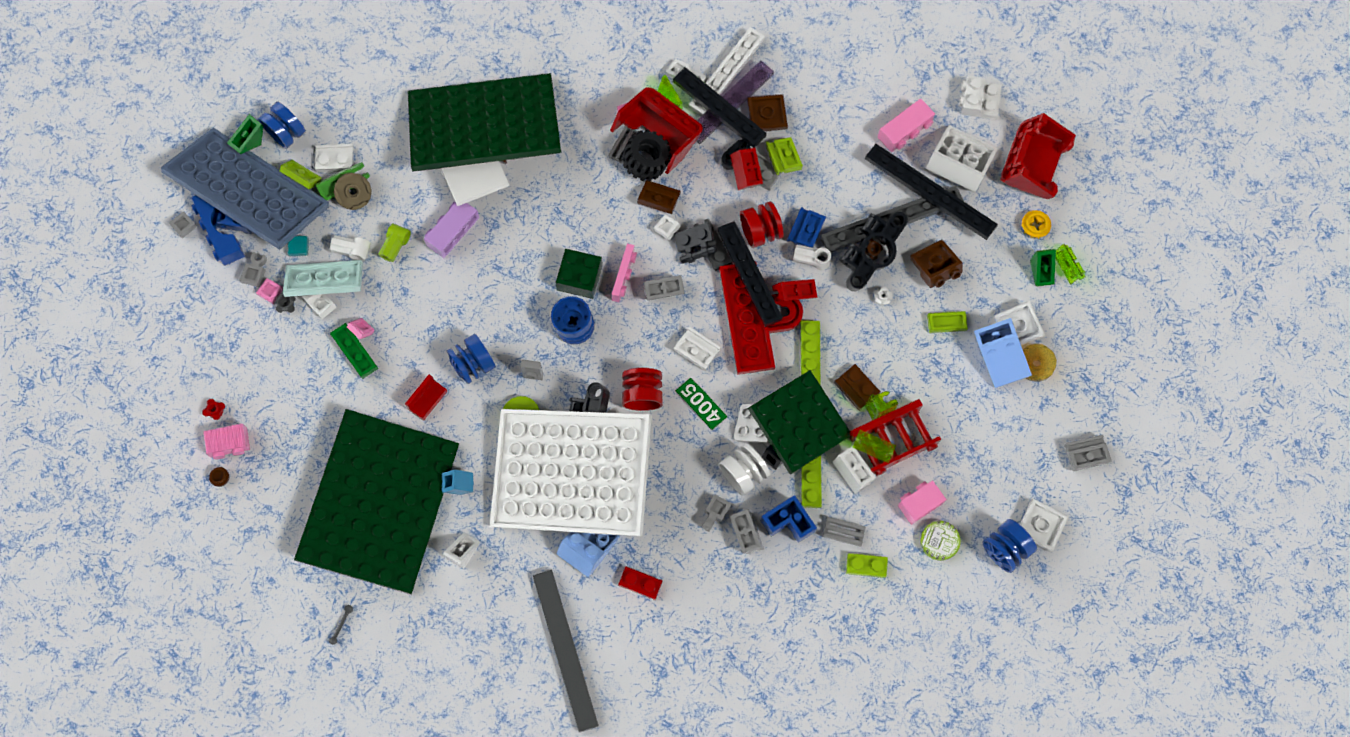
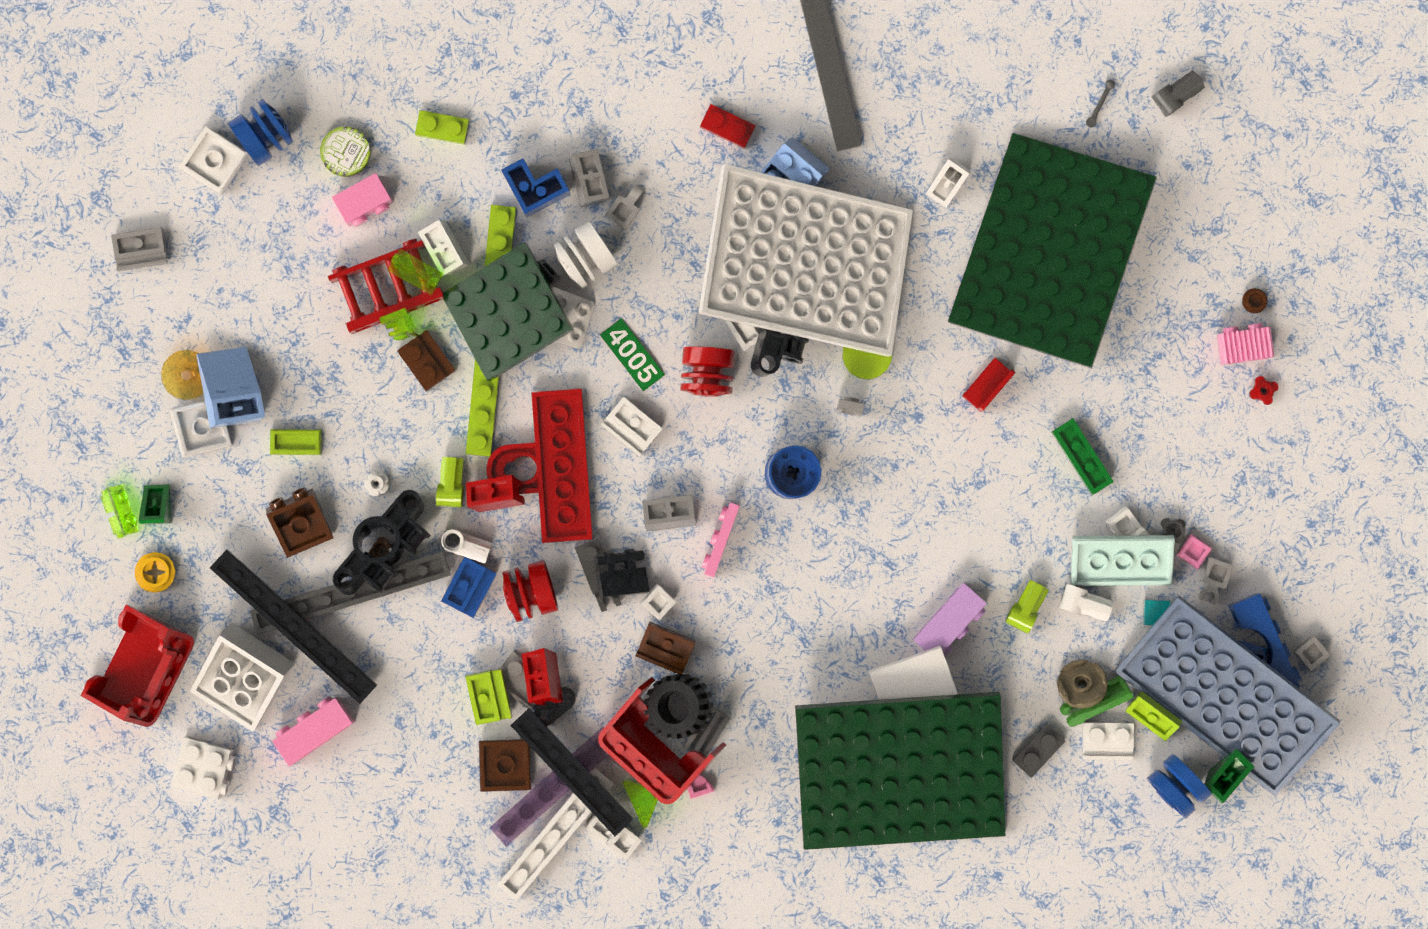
camera: 175 degrees left, 15 degrees up
bright pink tile [347,318,374,339] -> none
dark azure brick [442,470,474,495] -> none
blue wheel [447,333,496,384] -> none
dark green brick [555,248,603,299] -> none
black plate [717,221,783,327] -> none
light grey tile [822,517,866,547] -> none
none -> lime piece [436,457,464,508]
none -> dark grey plate [1012,724,1066,778]
none -> dark grey piece [1152,70,1205,117]

